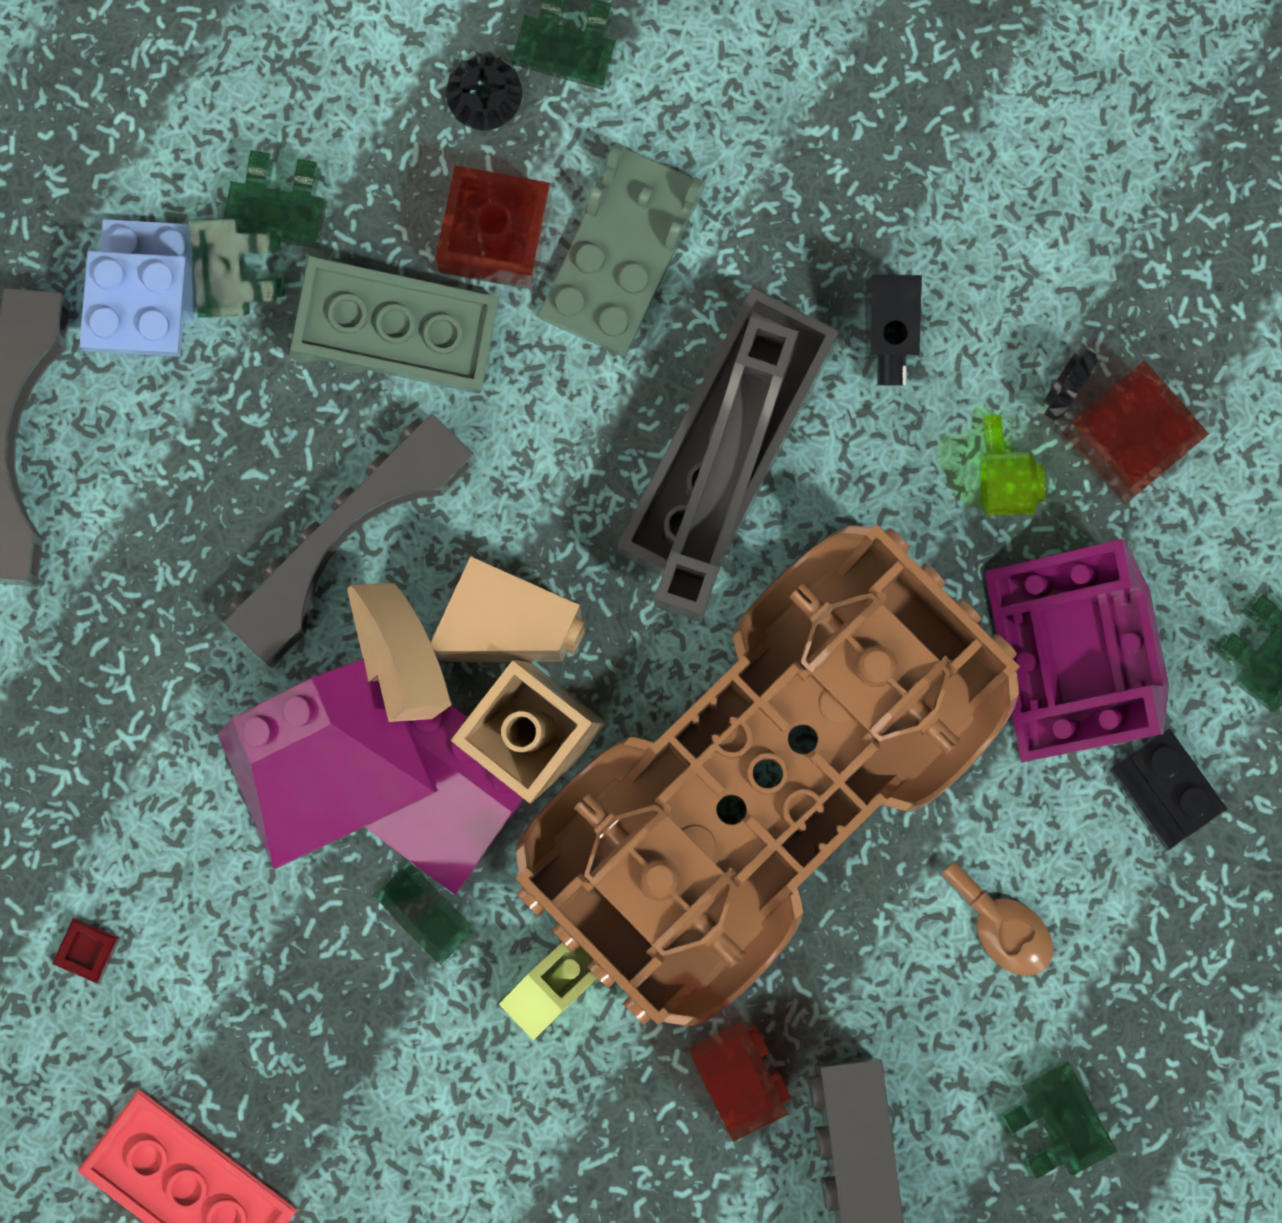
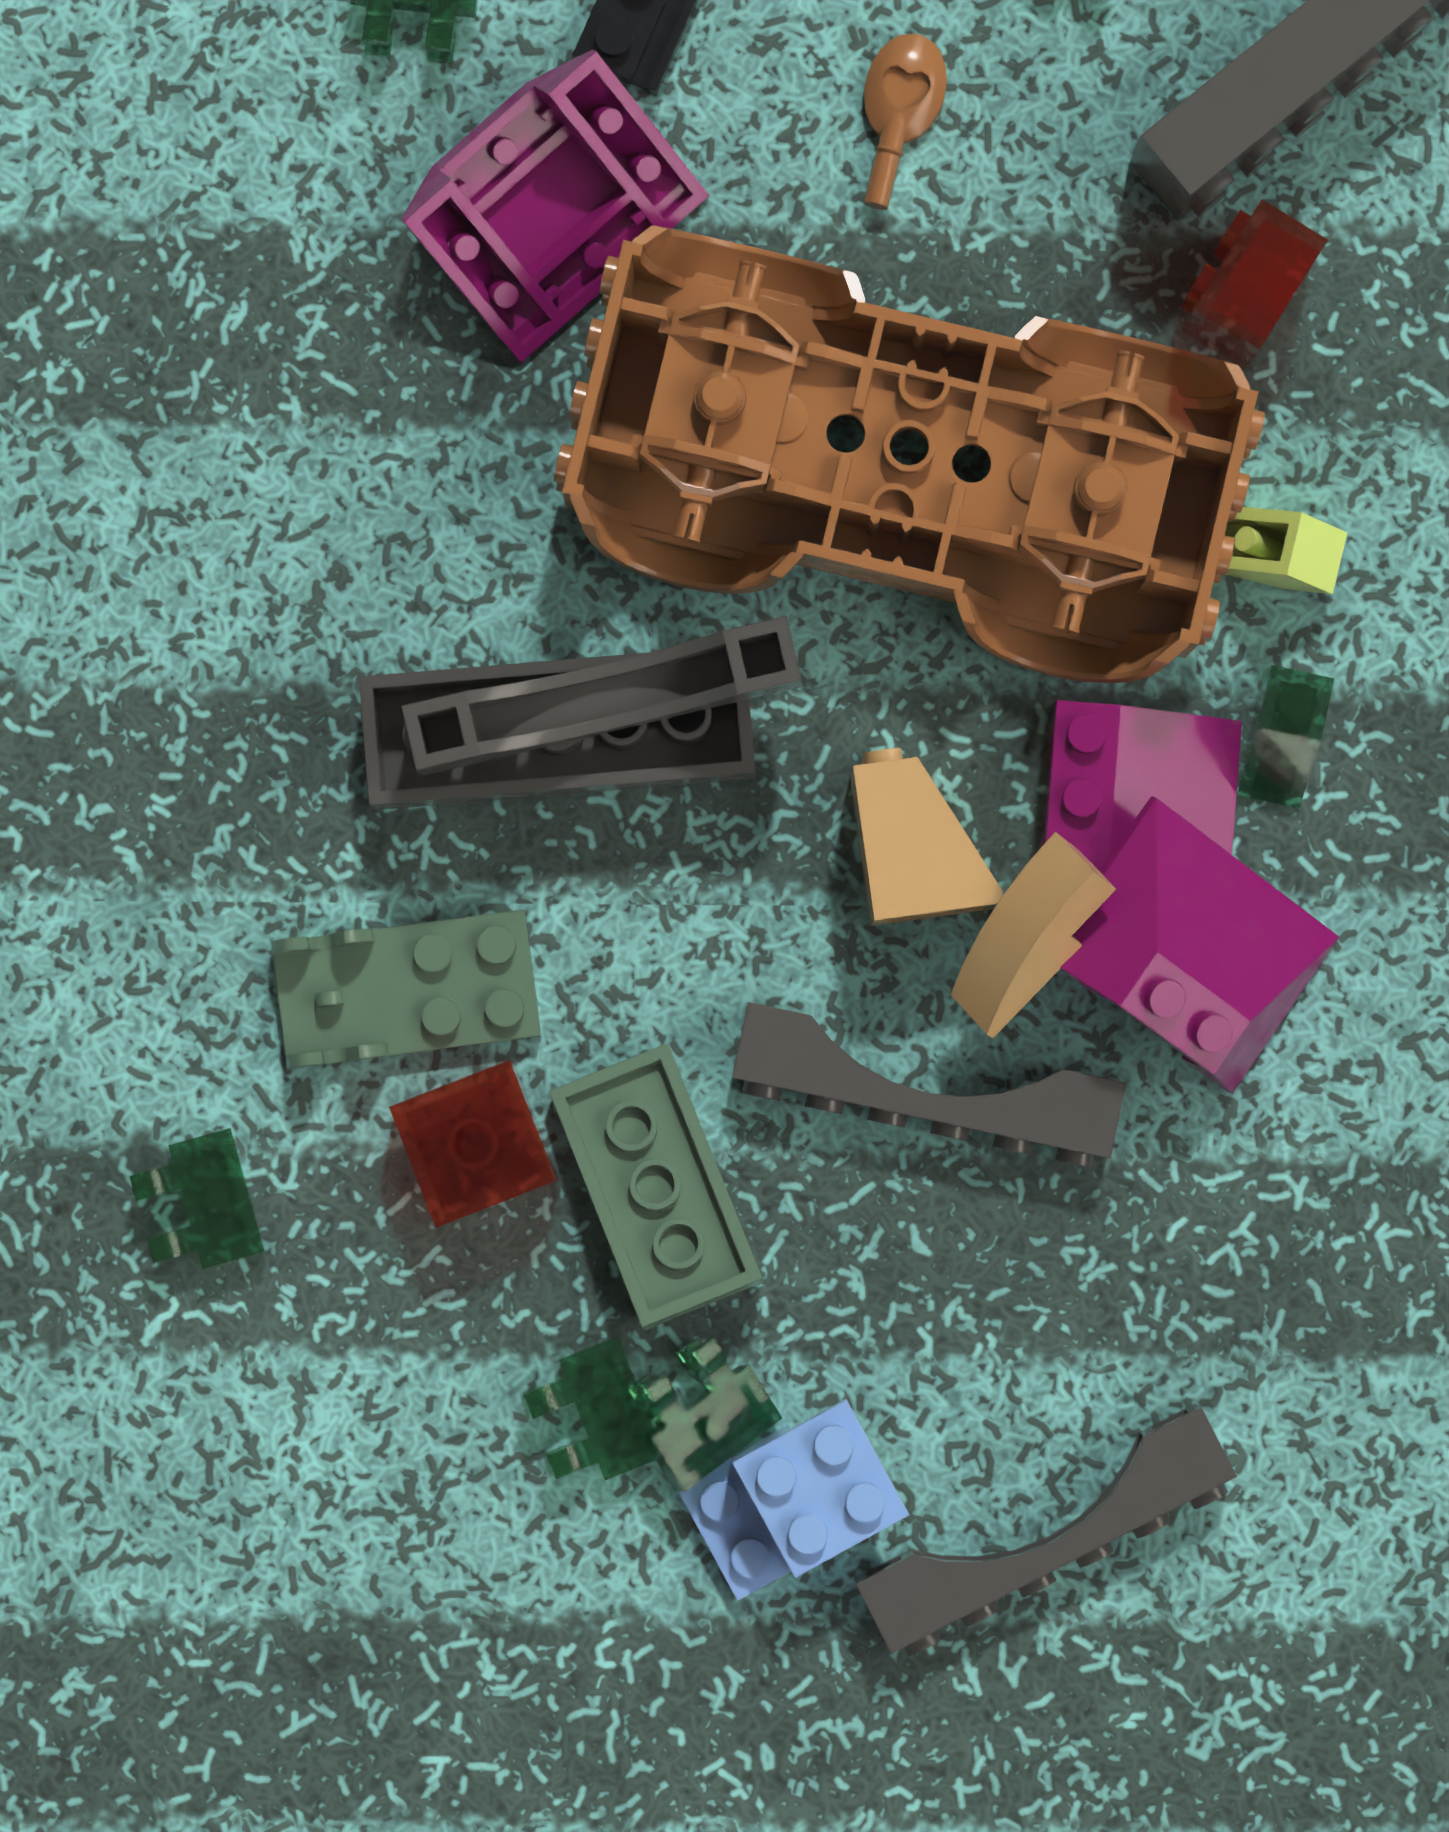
camera: 120 degrees left, 5 degrees up
black gear [446,53,522,130] -> none
tan slope [451,660,607,803] -> none
black torso [865,275,922,386] -> none
clear neon green piece [980,415,1045,517] -> none
black gear [1043,348,1097,420] -> none
clear red brick [1063,360,1209,505] -> none

